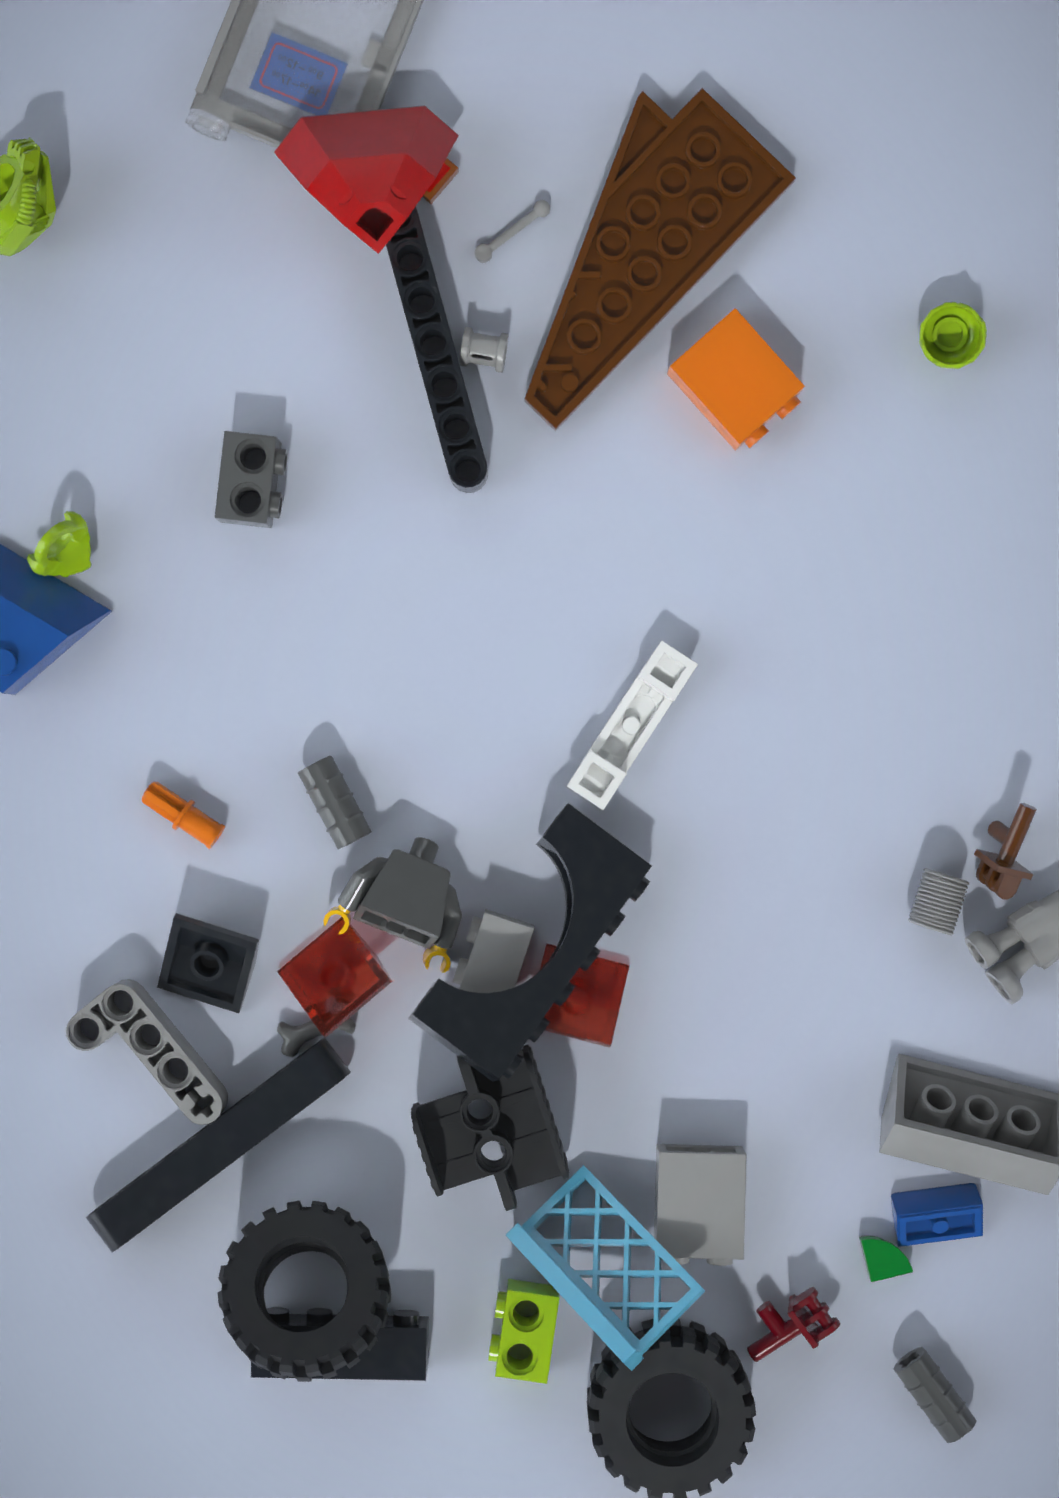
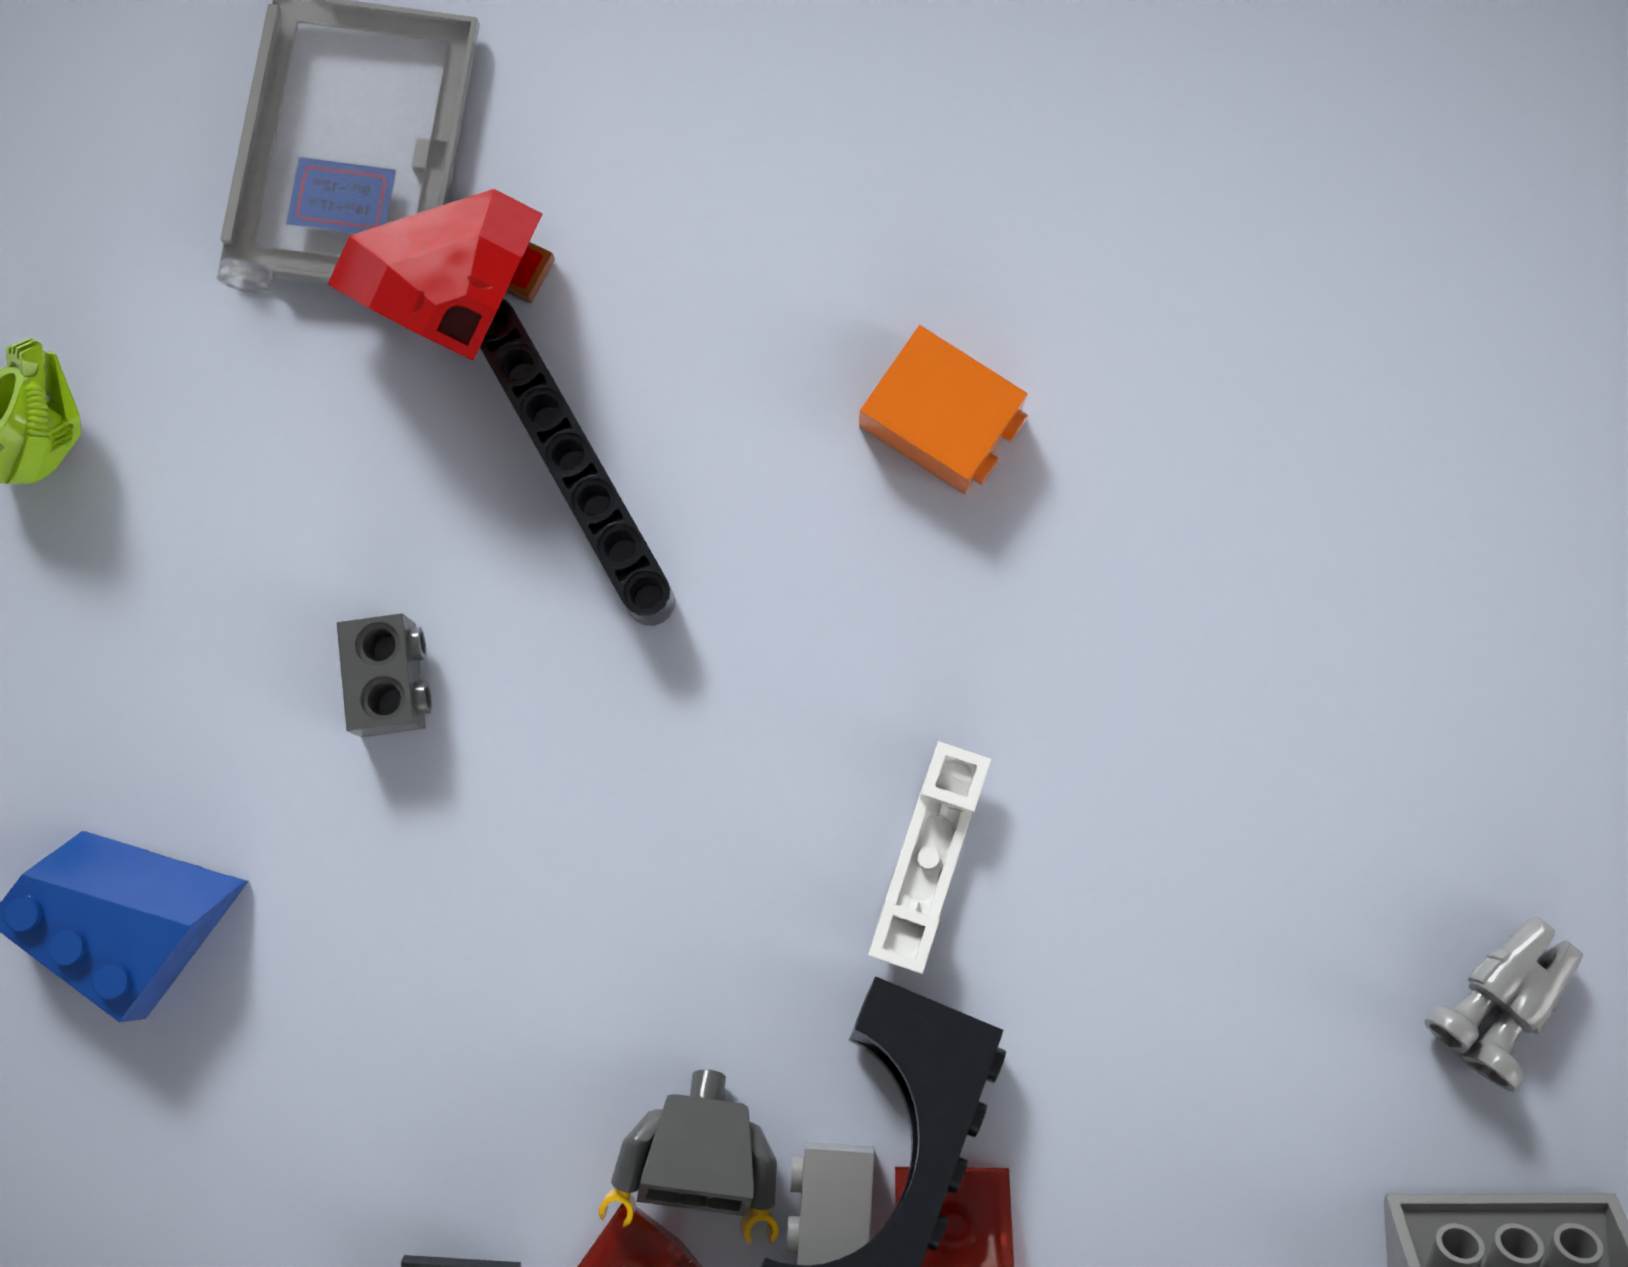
camera: 10 degrees left, 10 degrees down
lime piece [27,511,92,577] -> none
orange axle [141,781,226,849] -> none
dark grey axle [298,756,372,850] -> none
light grey bush [459,327,509,373] -> none
light grey hinge [475,200,550,263] -> none
reddish brown wing [524,88,796,431] -> none
light grey piece [908,868,969,935] -> none
lime hair [919,302,987,369] -> none
reddish brown arm [974,803,1037,900] -> none

